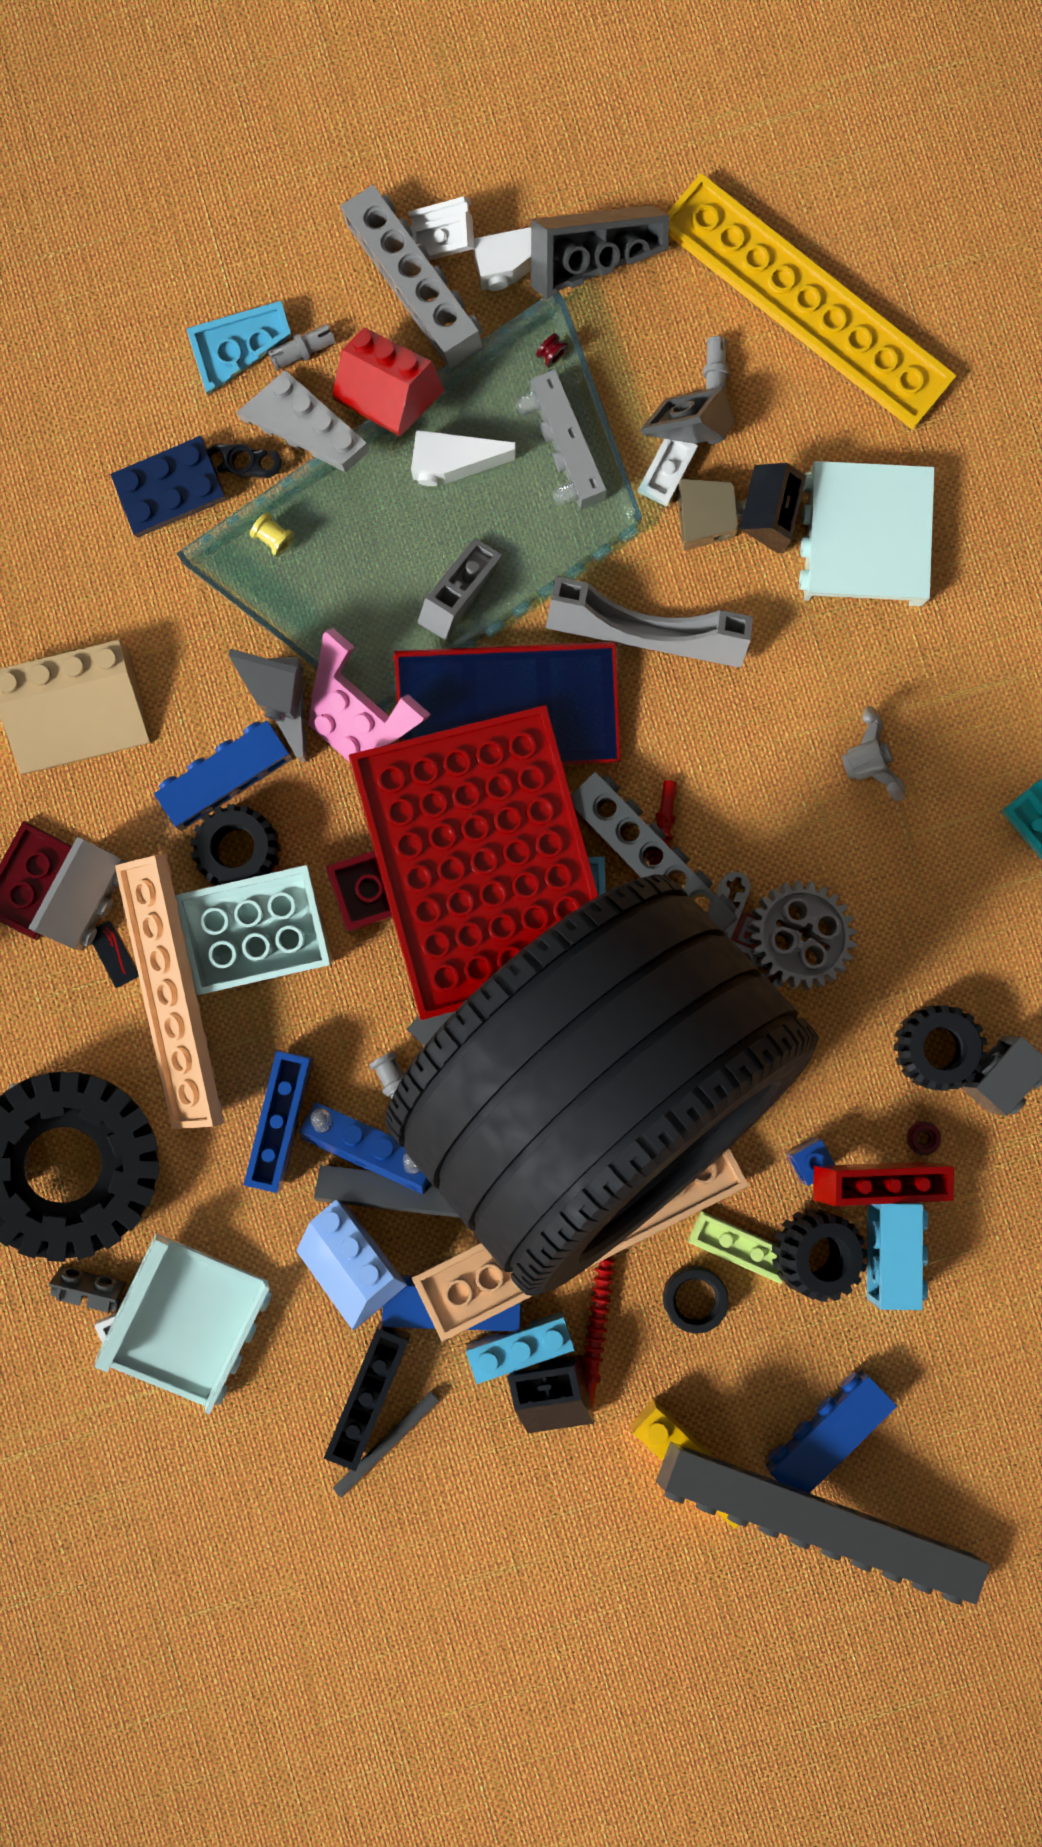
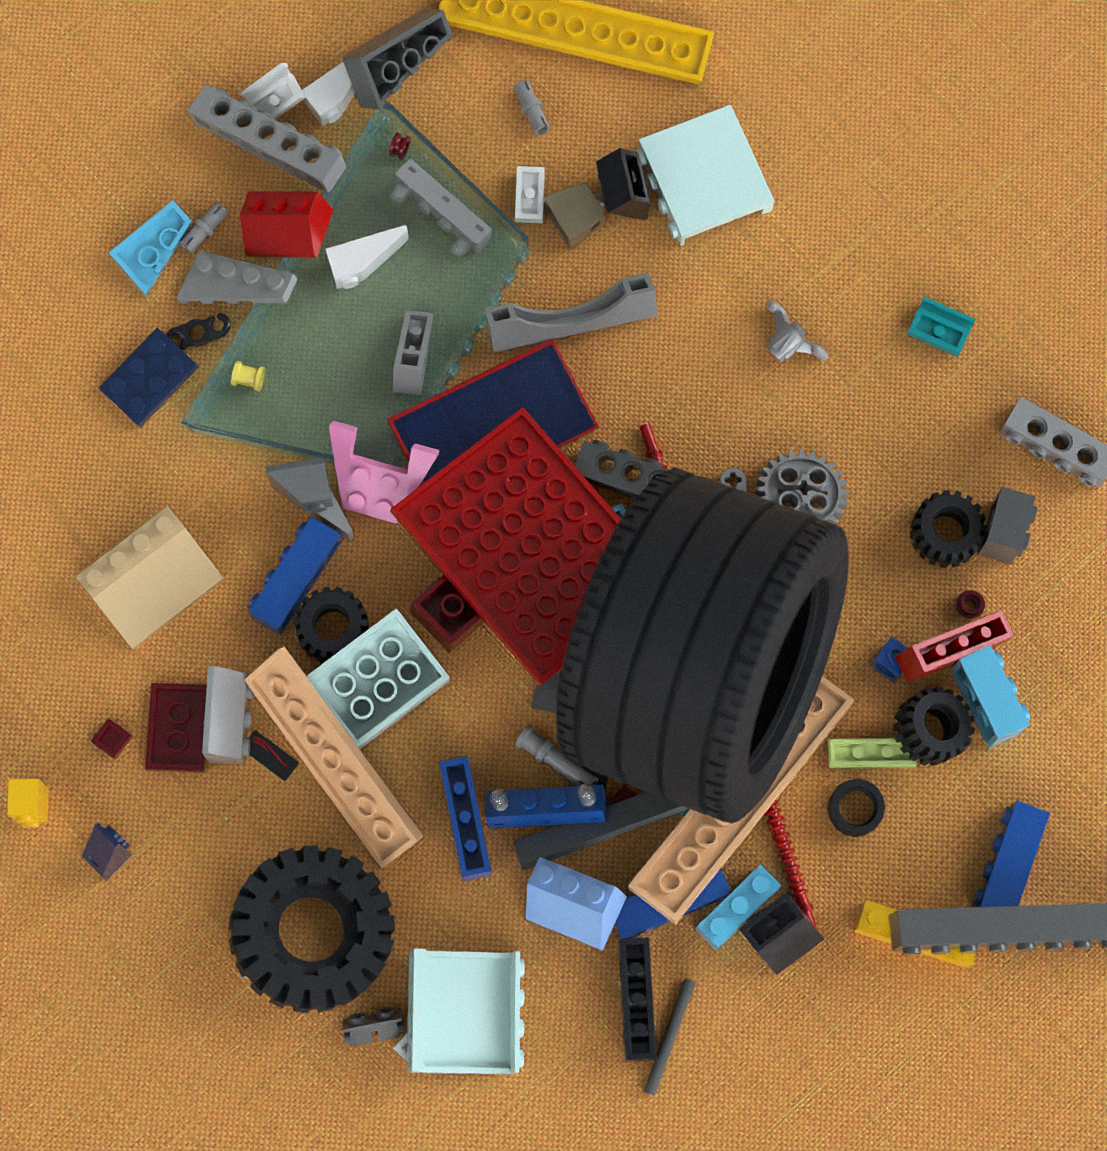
camera: 25 degrees left, 10 degrees down
dark grey slope [641,386,736,444] -> none

